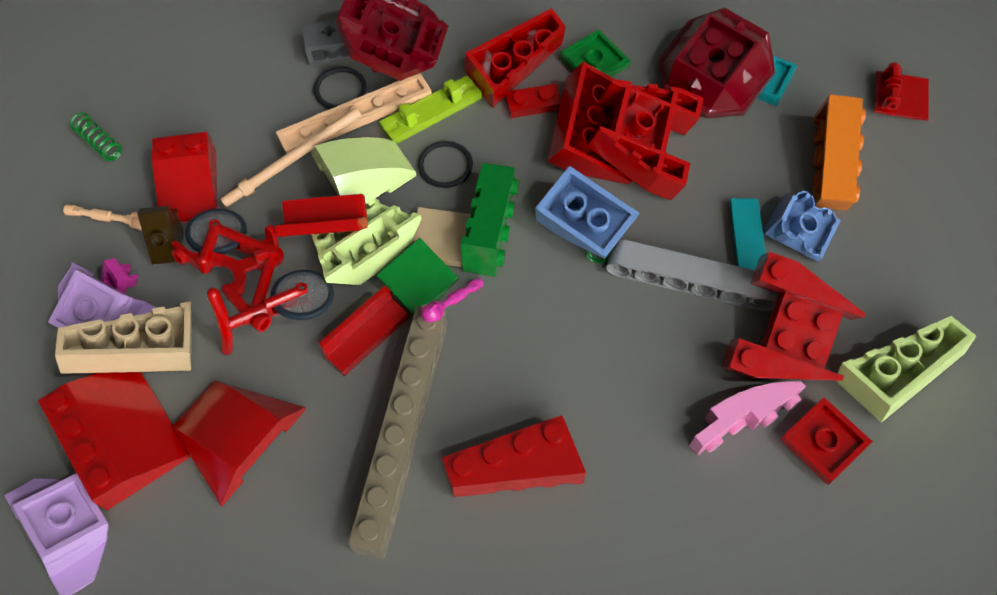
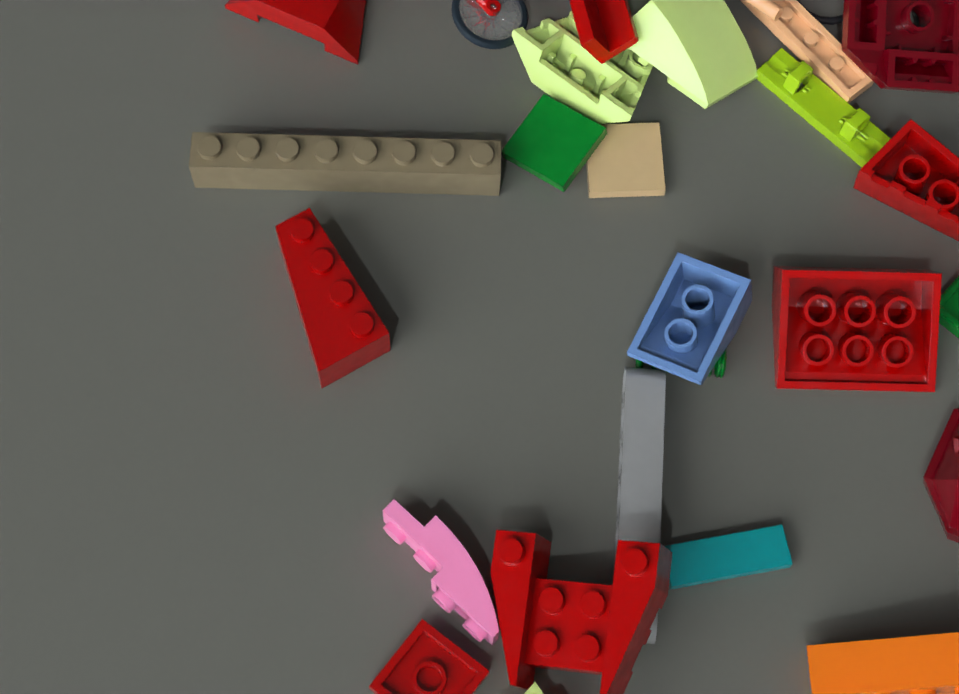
camera: 75 degrees right, 5 degrees up
red panel [319,285,409,376] -> none
black piece [418,141,473,188] -> none
dark pink piece [421,277,483,323] -> none
green wedge [461,163,520,277] -> none
red plate [505,83,561,119] -> none
red wedge [587,79,704,201] -> none
medium blue slope [763,191,841,262] -> none

